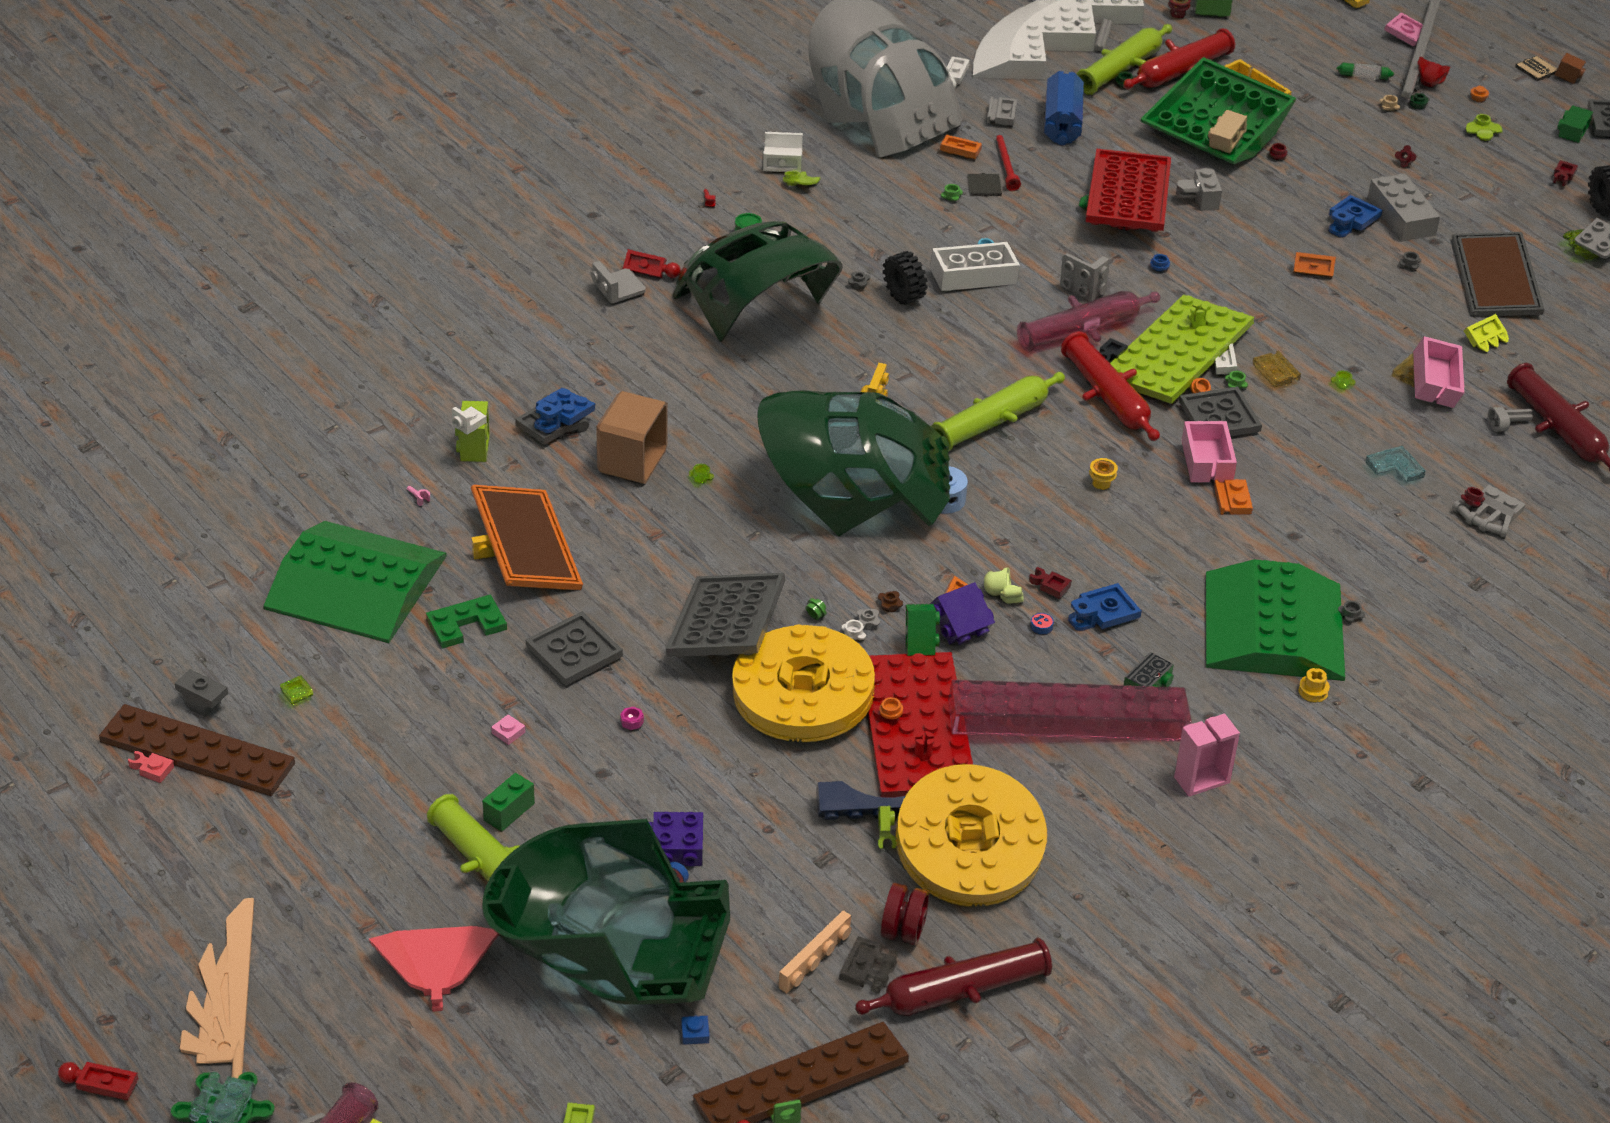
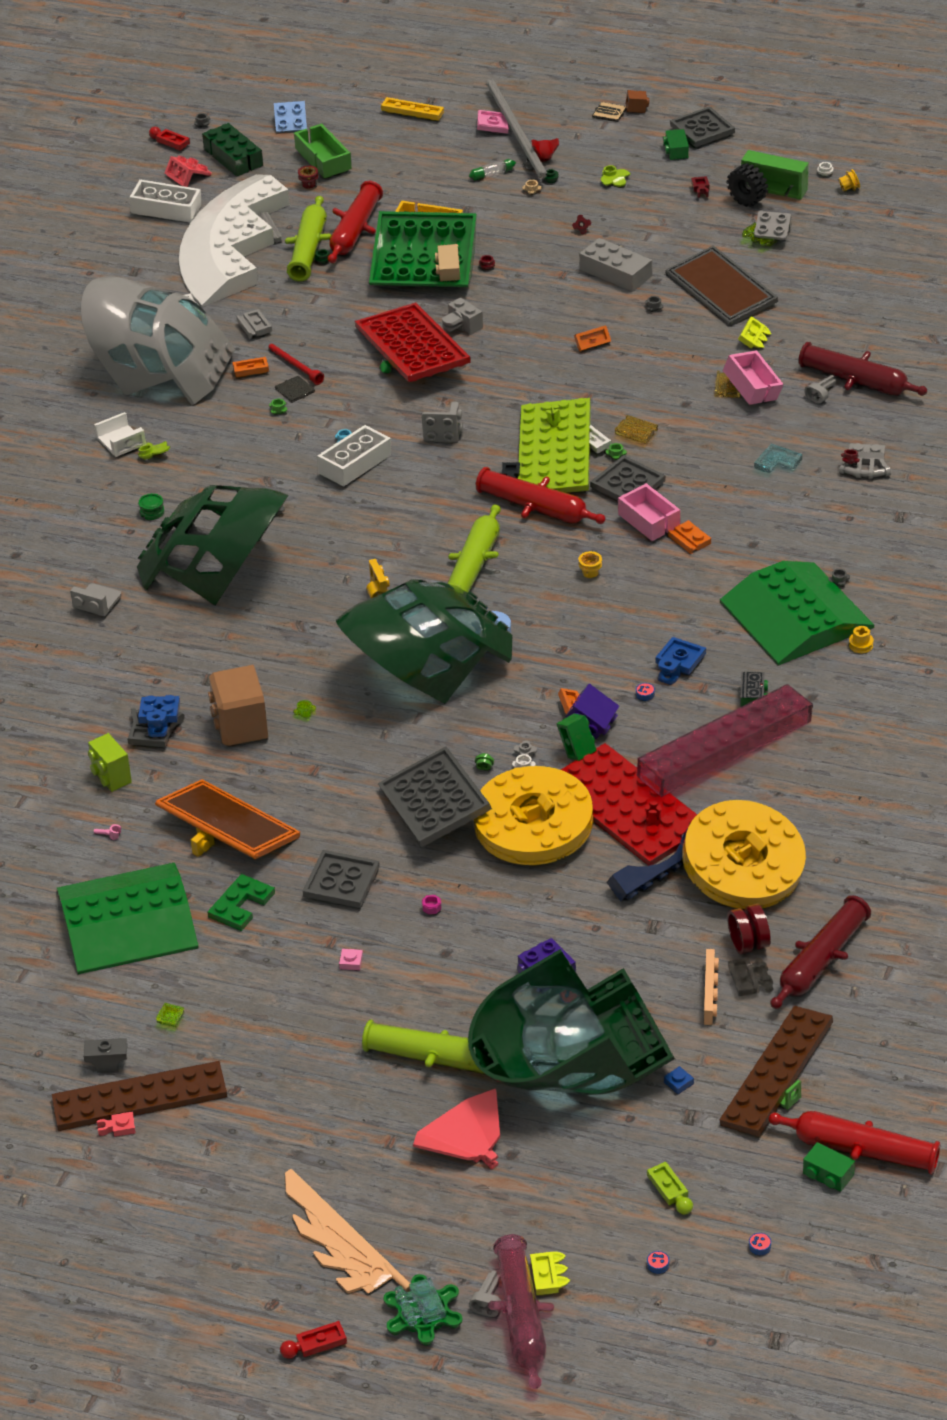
camera: 30 degrees left, 0 degrees up
white bracket [452,406,487,435] -> none
green brick [482,772,535,832] -> none
red plate [623,249,681,278] -> none
red hand [703,189,716,207] -> none
lime plate [877,806,897,848] -> none
reddish brown plate [878,591,903,612] -> none
orange plate [879,697,903,719] -> none
black tyre [882,251,928,305] -> none
yellowish green piece [983,567,1024,604] -> none
clear pink piece [1017,291,1160,352] -> none
dark red plate [1029,567,1072,599] -> none
blue brick [1044,71,1083,145] -> none
blue plate [1150,254,1170,272] -> none
bright pink piece [1174,714,1240,797] -> none
orange plate [1190,378,1211,393] -> none
blue plate [1328,195,1383,237] -> none
clear neon green plate [1330,370,1356,390] -> none
orange plate [1470,86,1489,102] -> none

